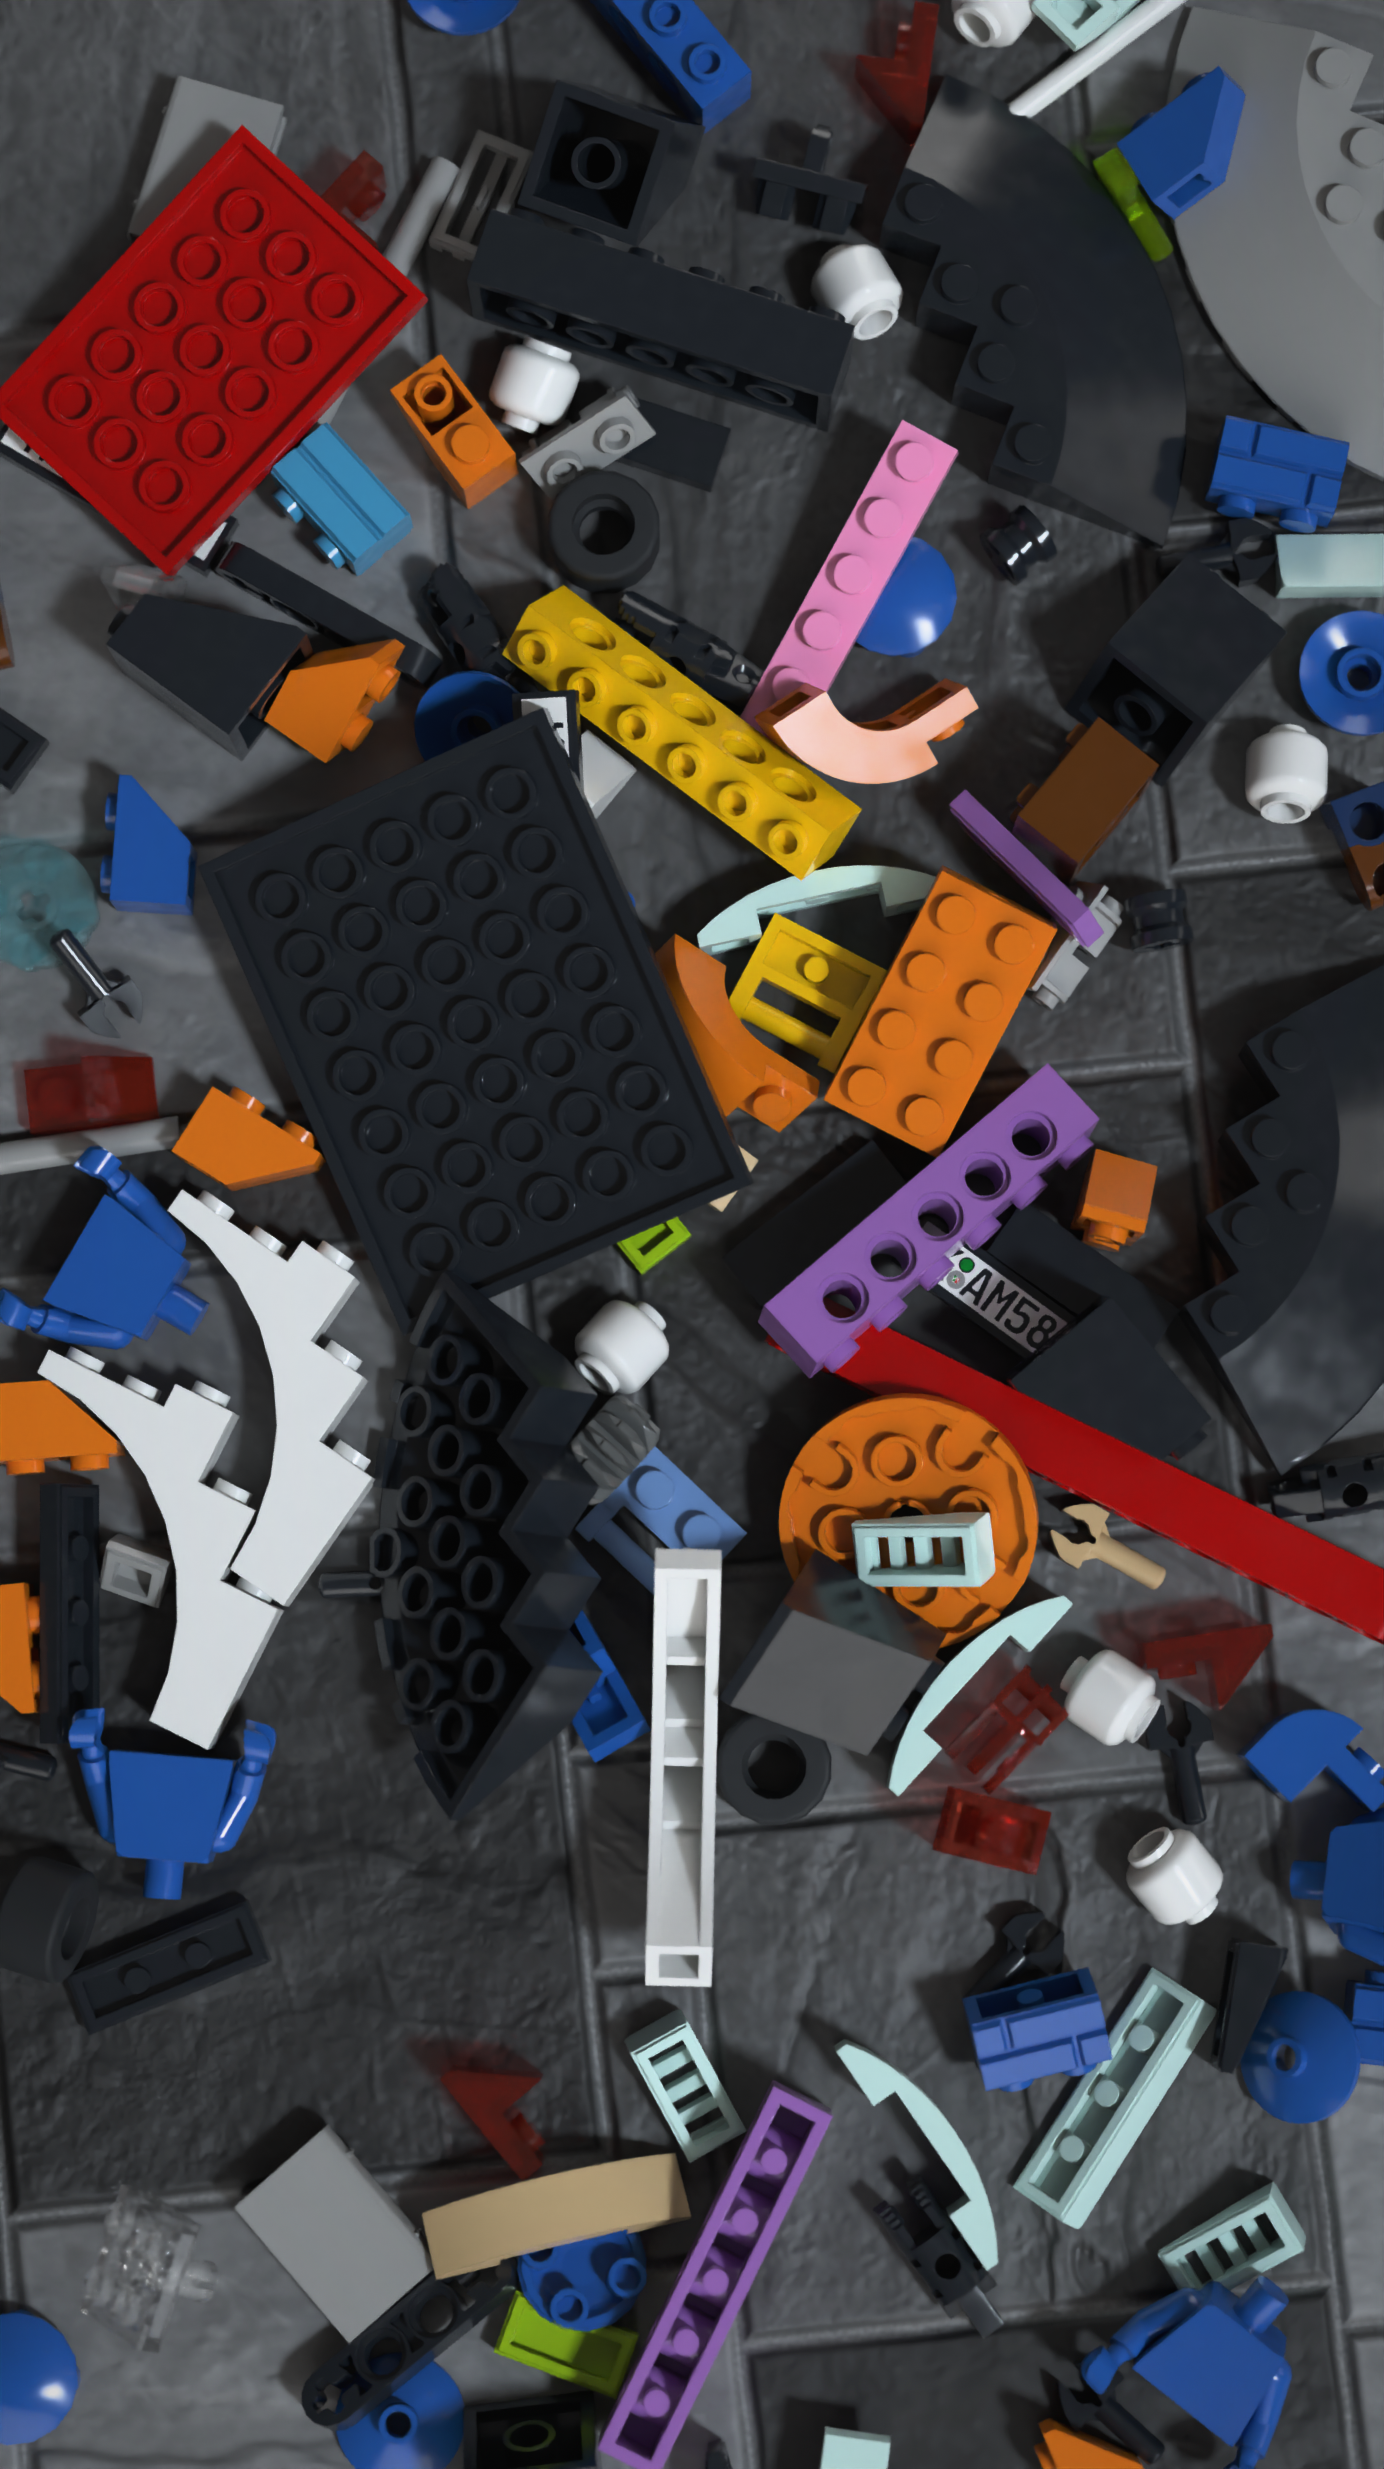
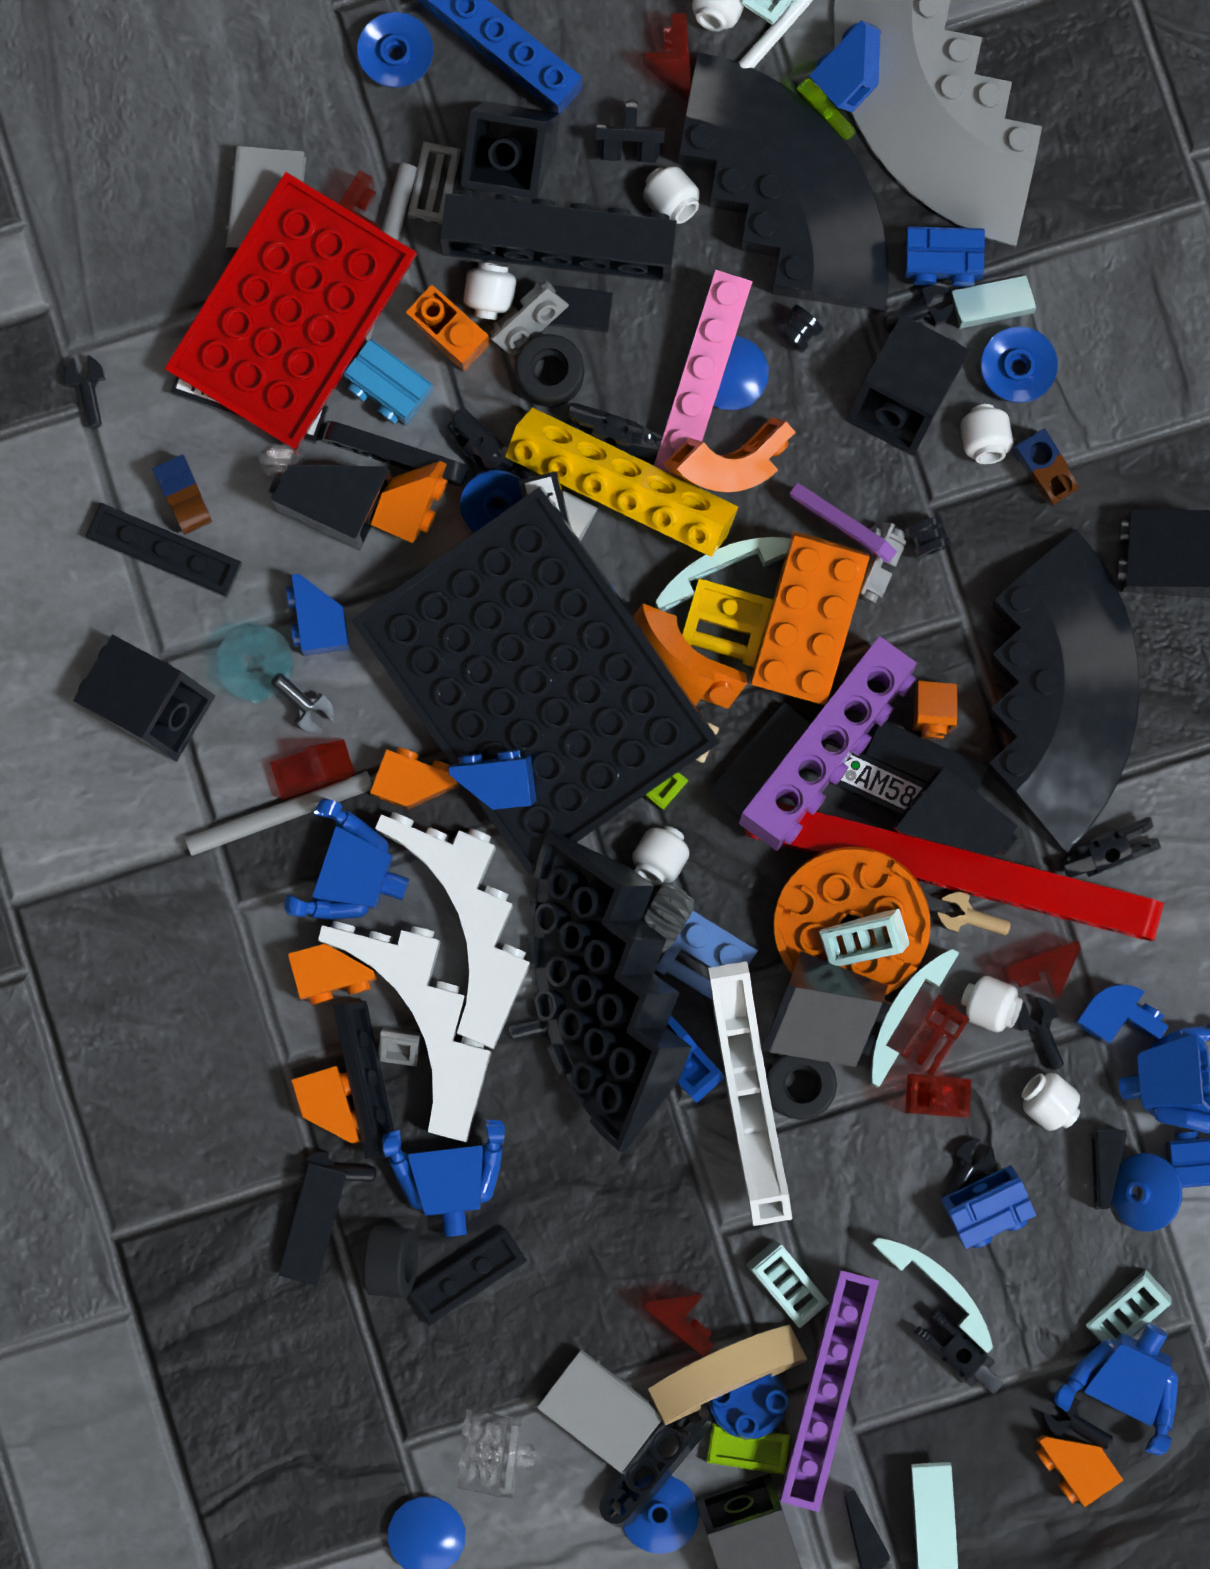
camera: 10 degrees left, 0 degrees up
reddish brown container [1010,717,1159,887] -> none
light aqua slope [1013,1967,1217,2229] -> none
none -> blue slope [448,750,536,810]

